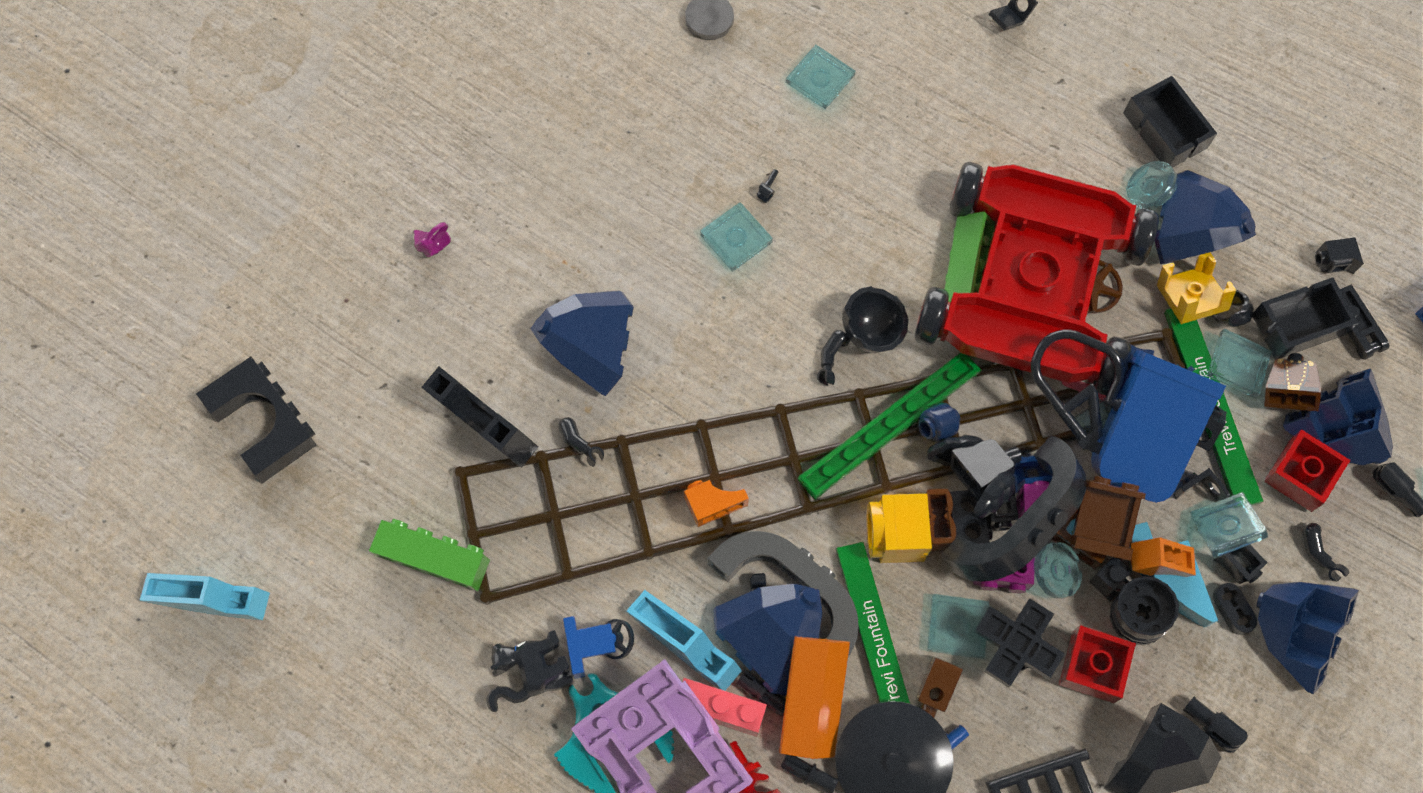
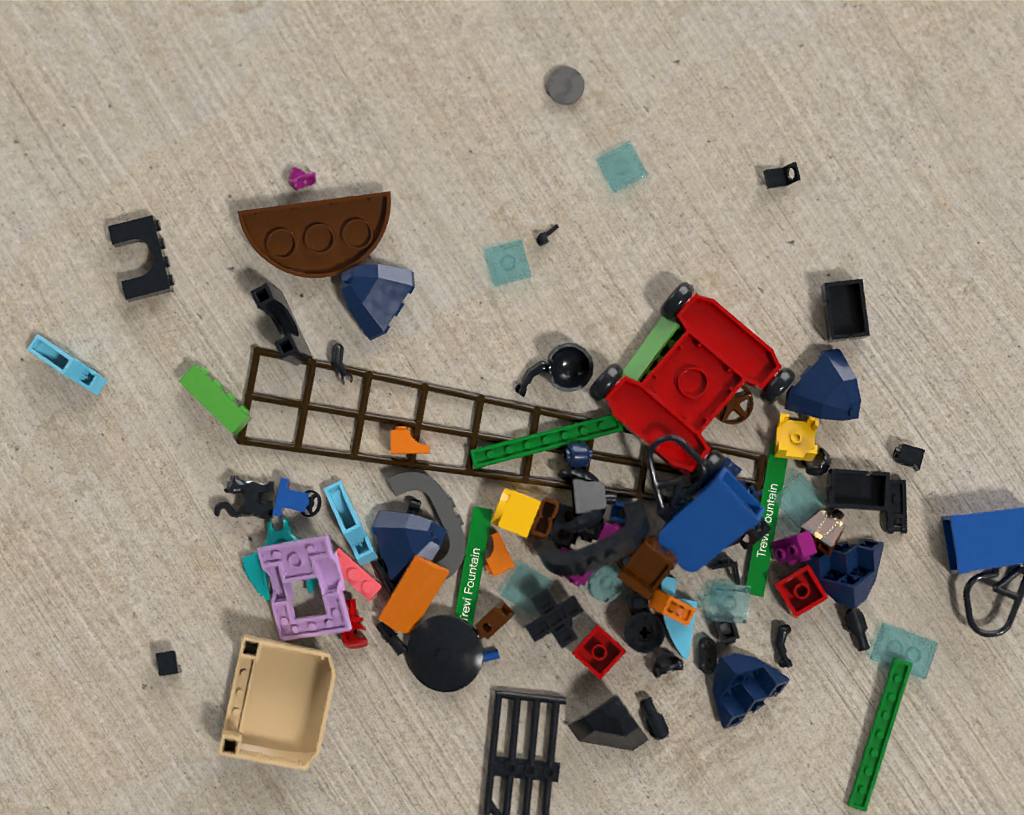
camera: 30 degrees right, 15 degrees up
clear light blue tile [1126,161,1178,209] -> none
none -> reddish brown plate [238,191,391,278]
none -> orange arch [484,532,515,577]
none -> black piece [652,651,683,678]
none -> magenta brick [771,530,817,566]

